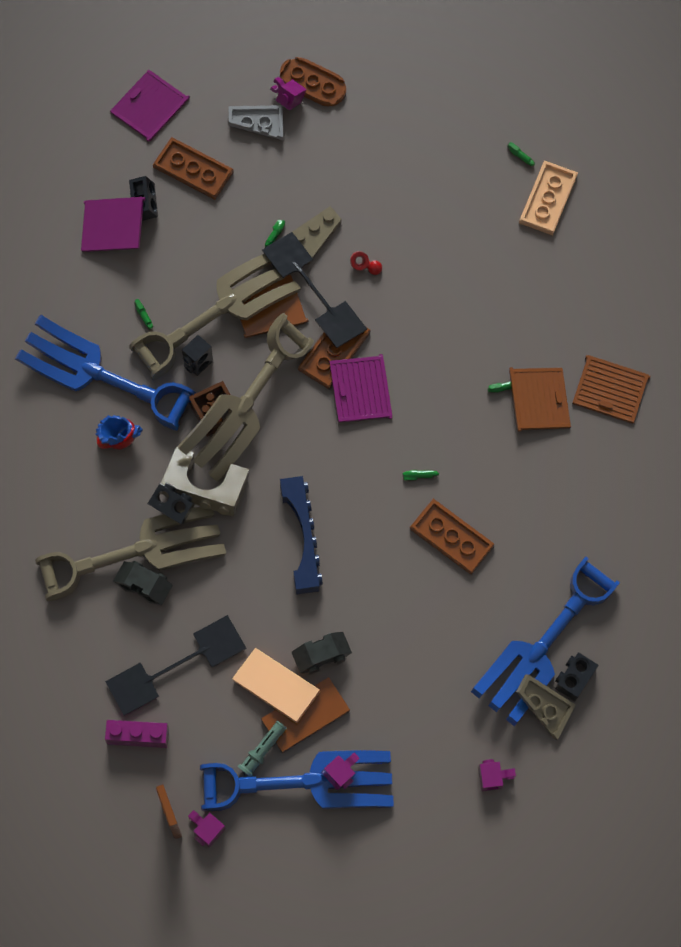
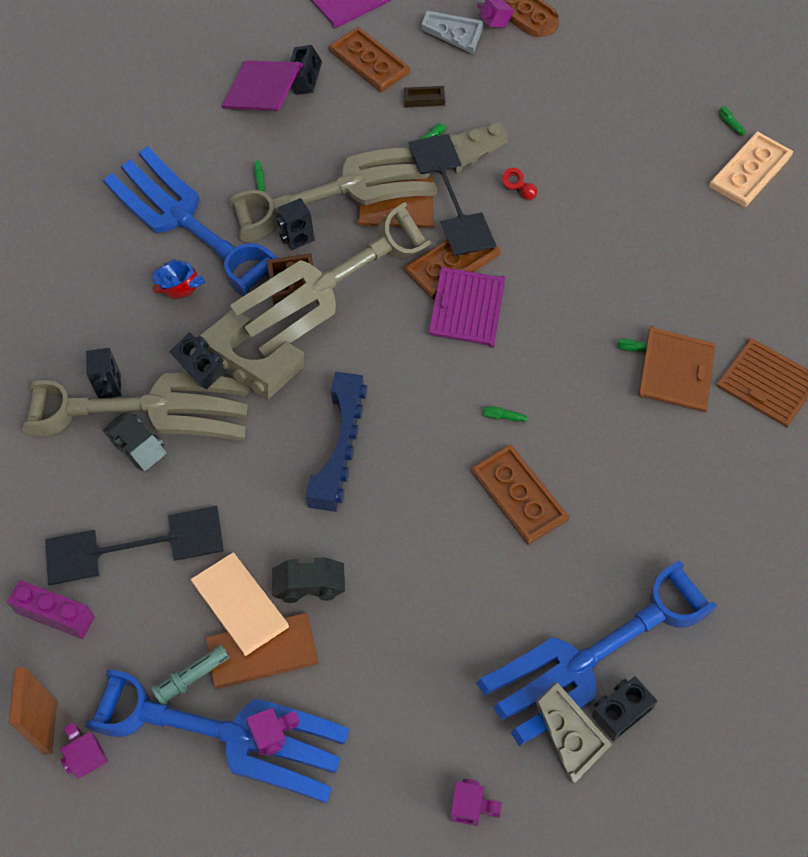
camera: 25 degrees right, 10 degrees down
none -> black brick [86,348,122,399]
none -> dark brown tile [404,86,445,108]

